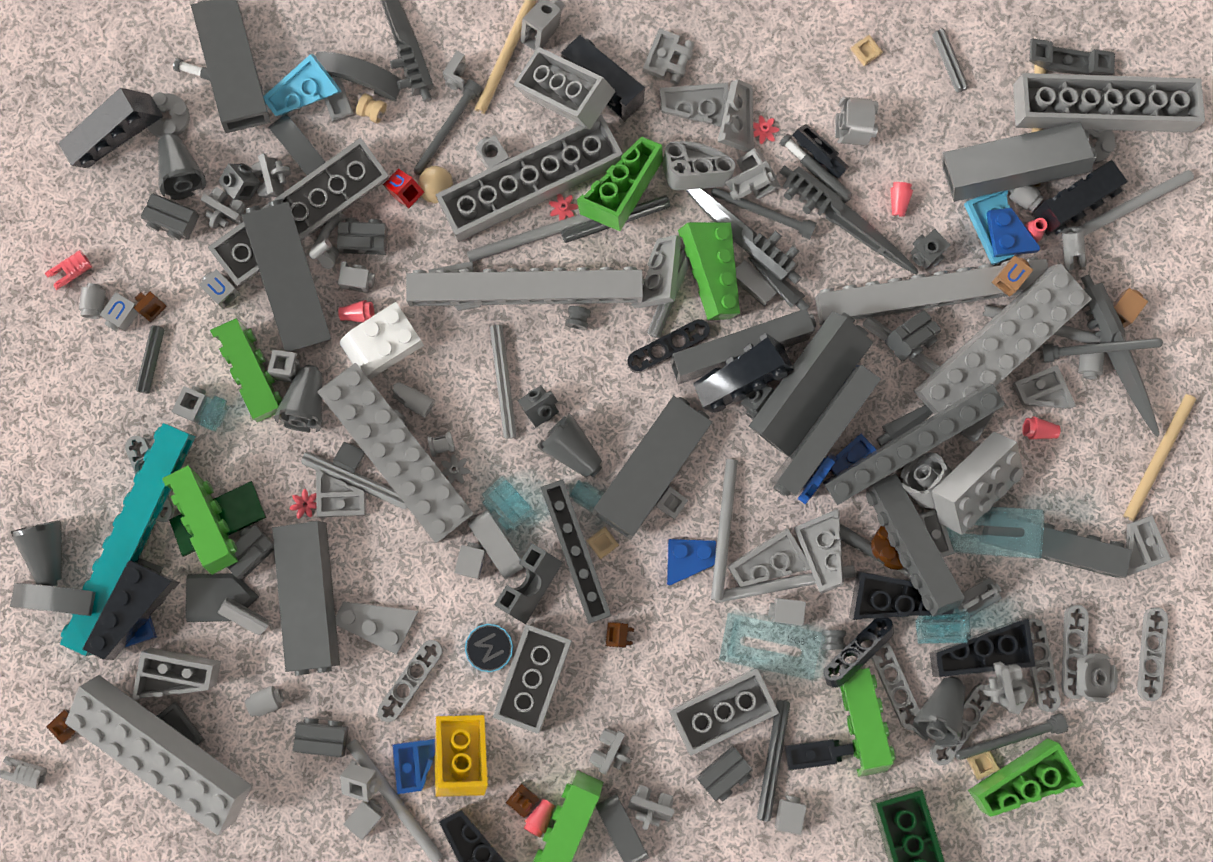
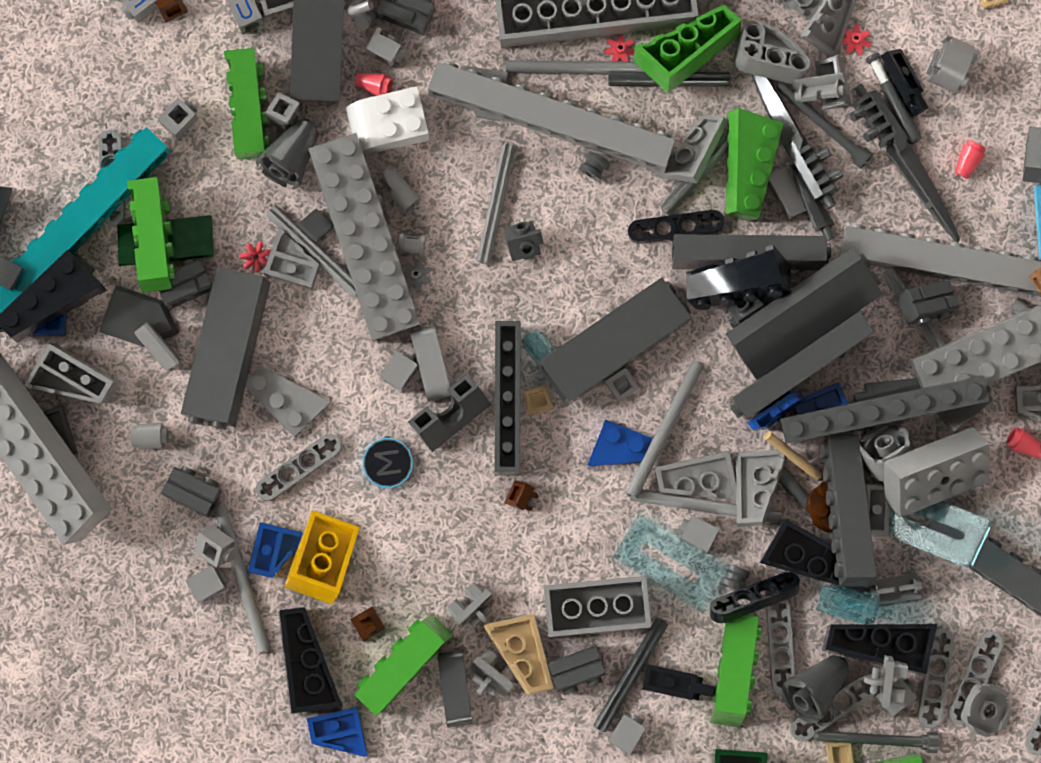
camera: 25 degrees right, 0 degrees up
dark grey axle [136,325,165,394] -> none
clear light blue brick [198,395,230,432] -> none
clear light blue brick [482,476,535,531] -> none
light grey brick [492,624,572,734] -> none
coral cone [524,799,555,838] -> none
dark grey cone [537,413,602,477] -> none
dark grey brick [910,229,951,269] -> none
none -> tan wing [484,614,554,695]
none -> tan bar [764,431,823,481]

